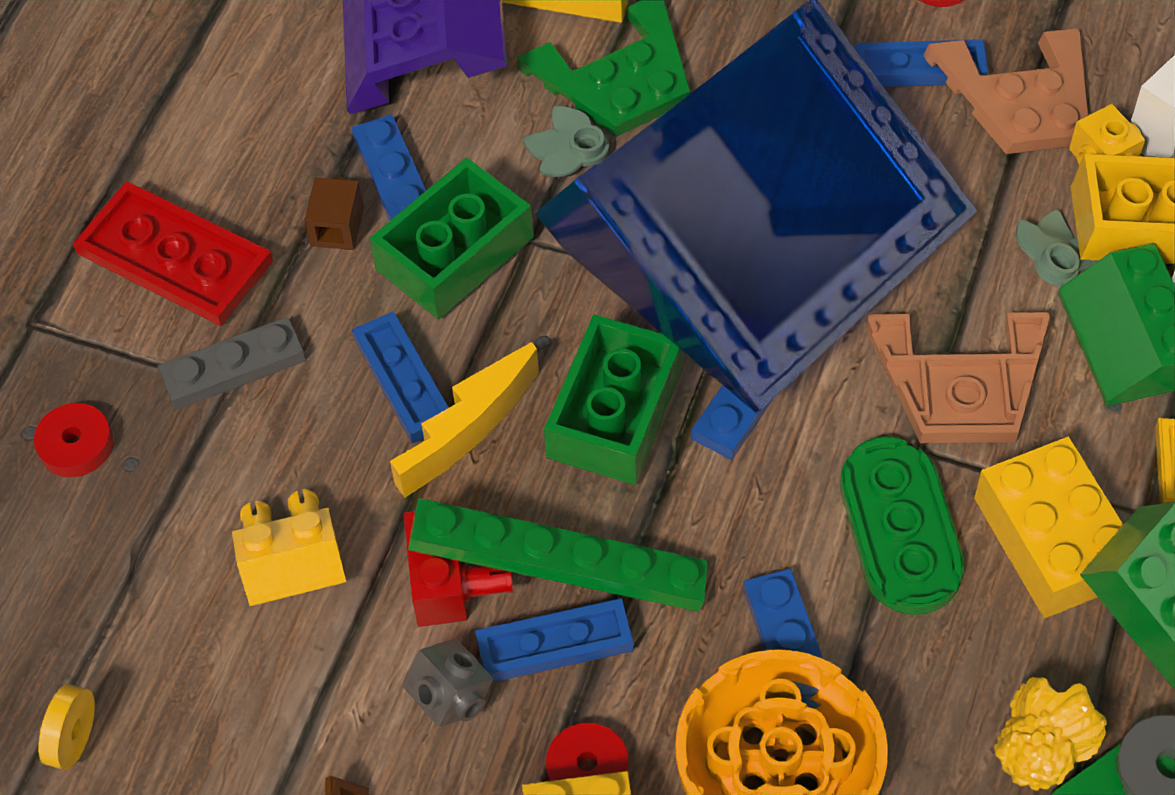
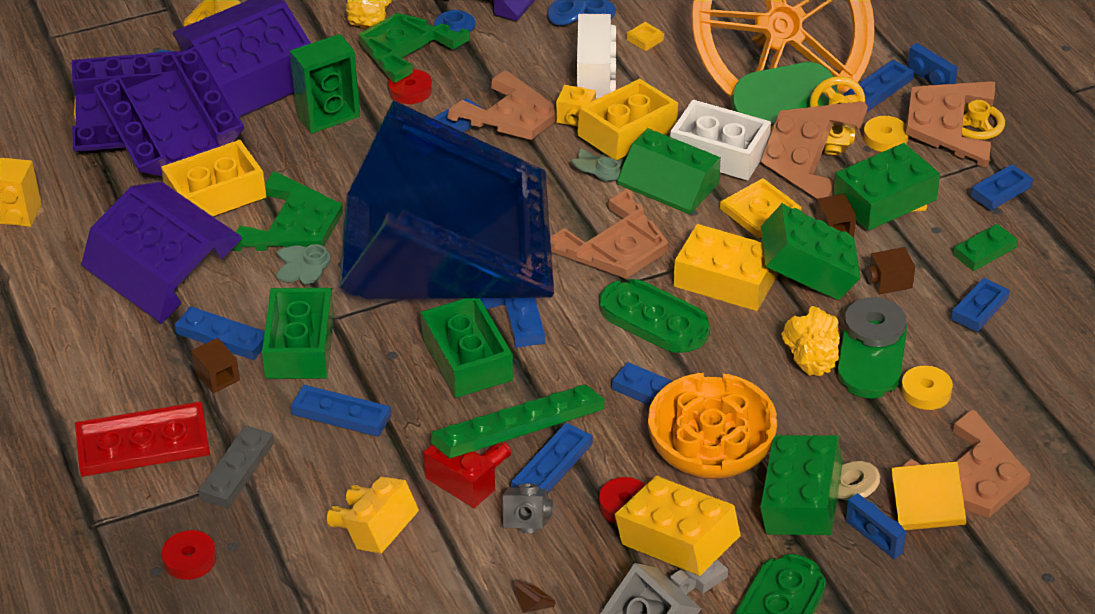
camera: 45 degrees left, 15 degrees down
yellow slope [390,342,539,498] -> none

